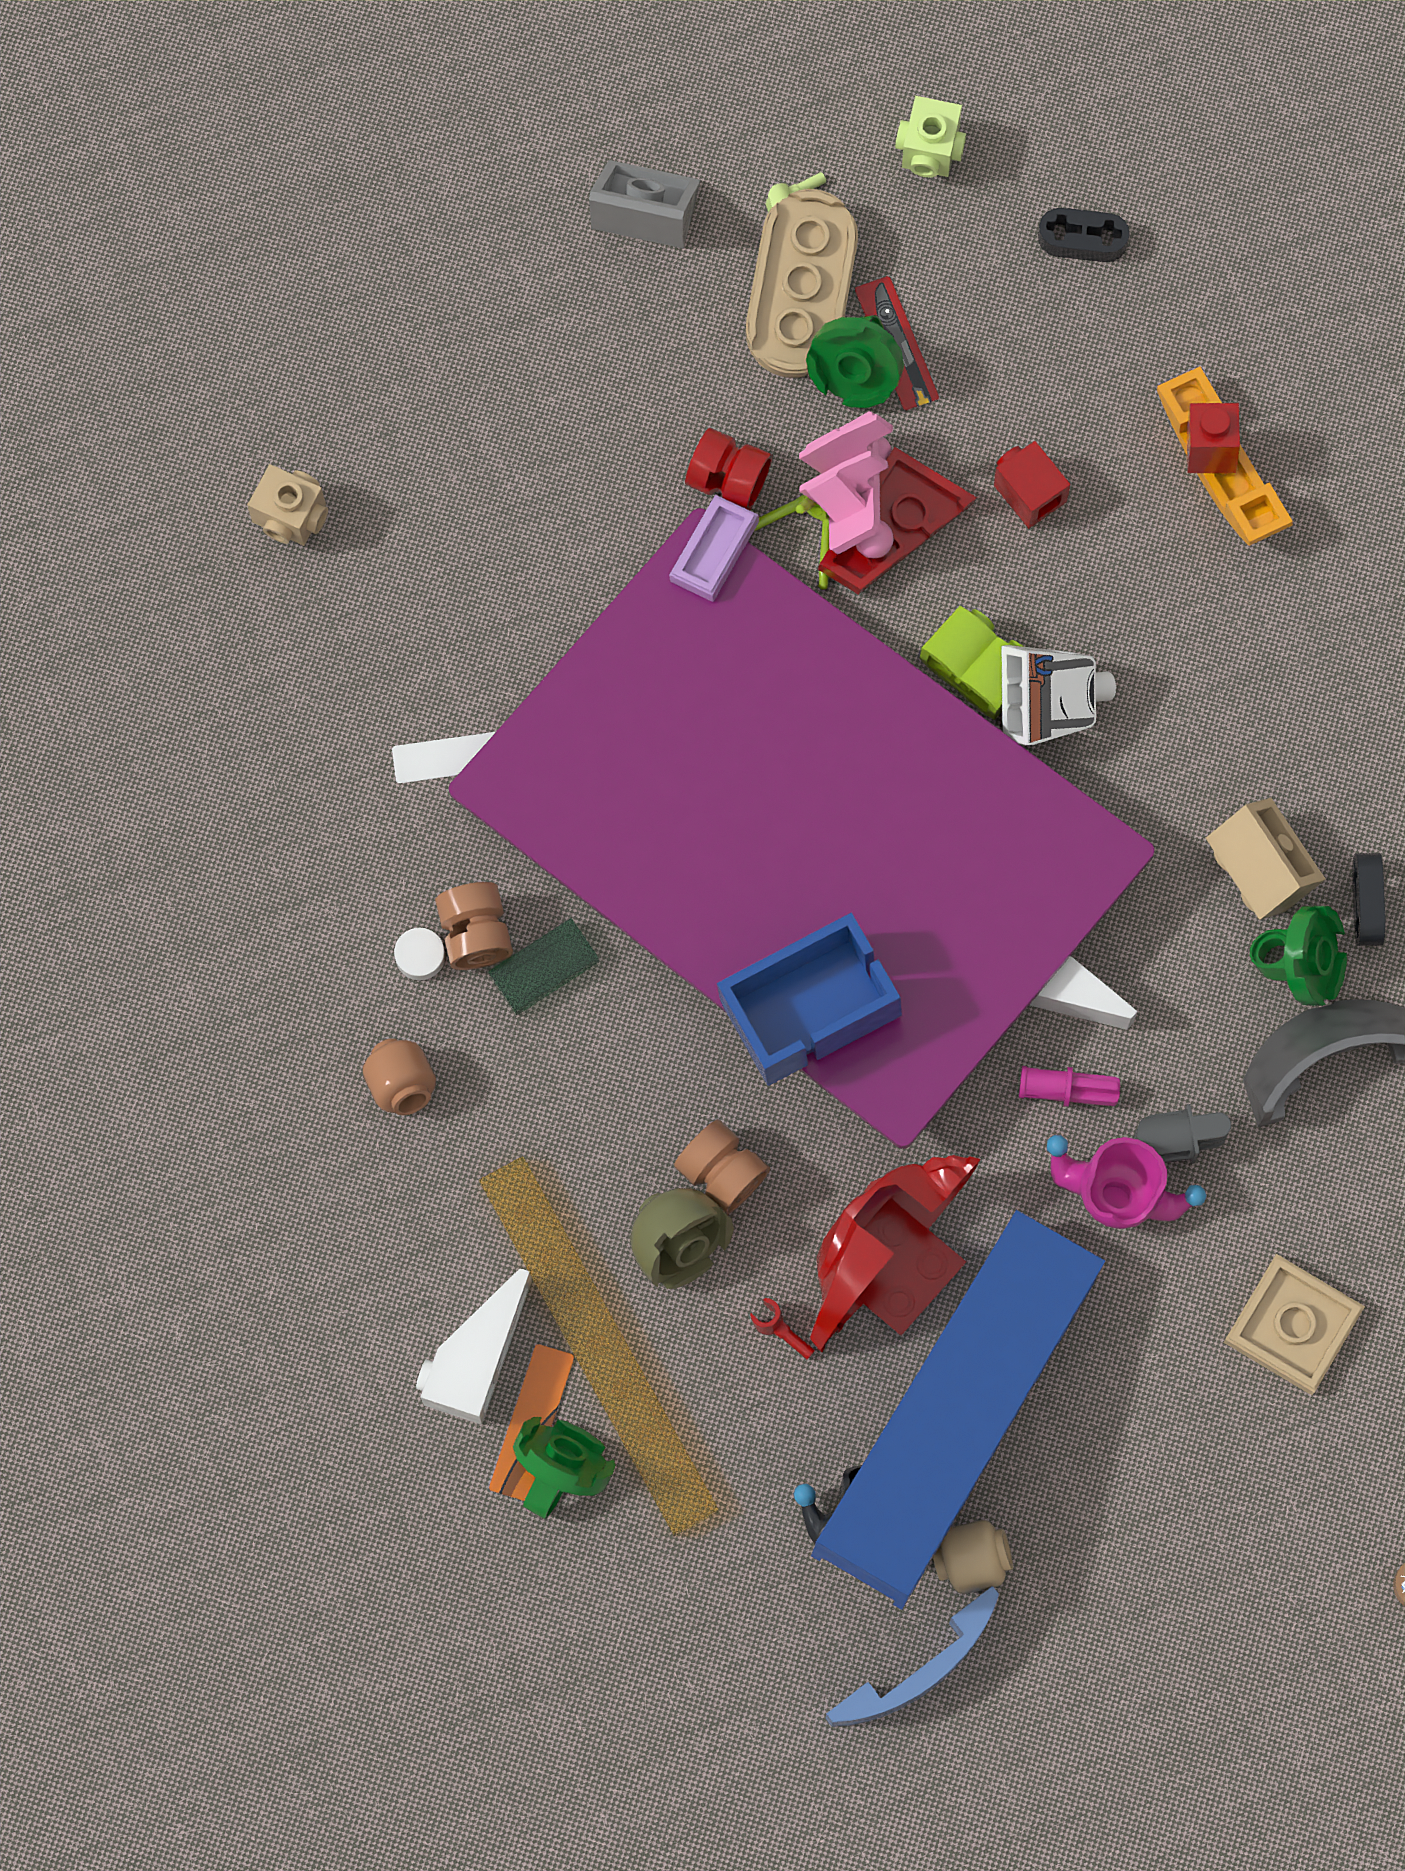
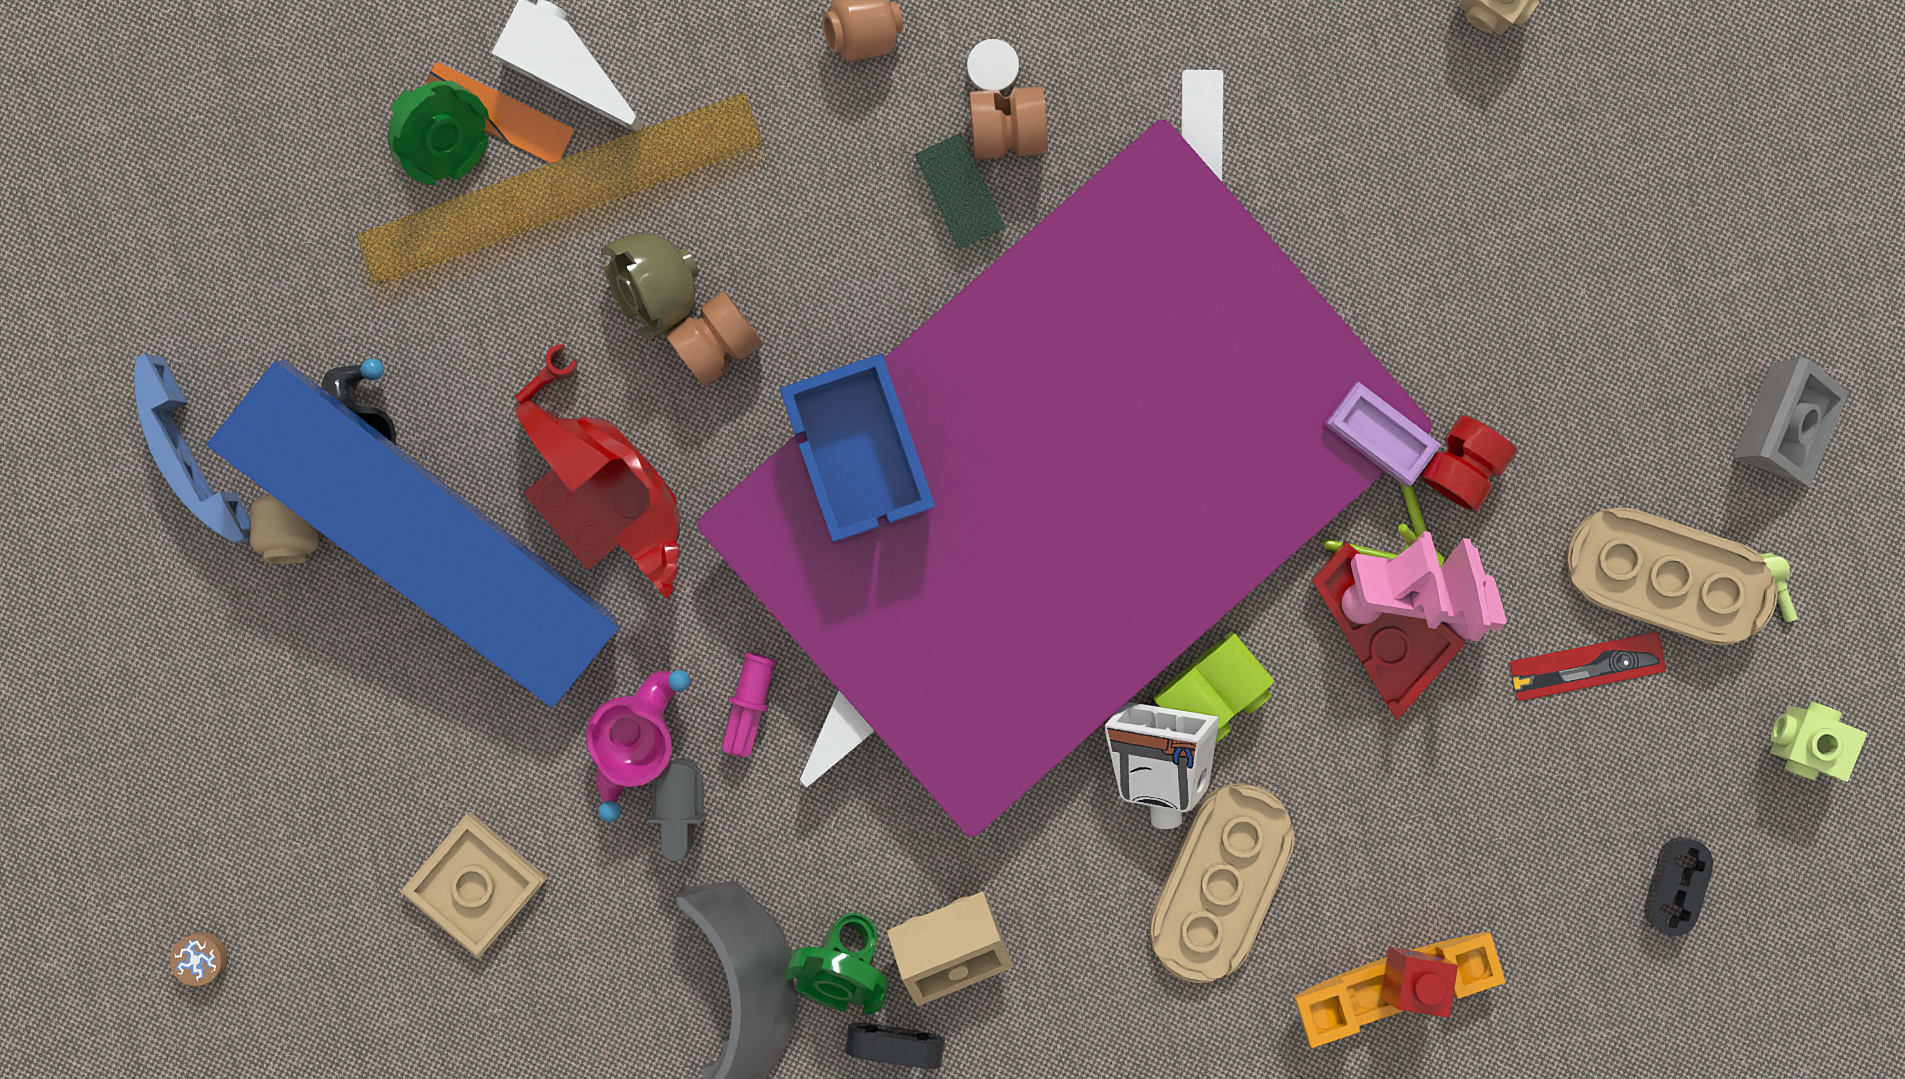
camera: 95 degrees right, 15 degrees up
green tile [806,315,904,408] -> none
red brick [994,441,1071,529] -> none
none -> tan tile [1149,783,1295,983]

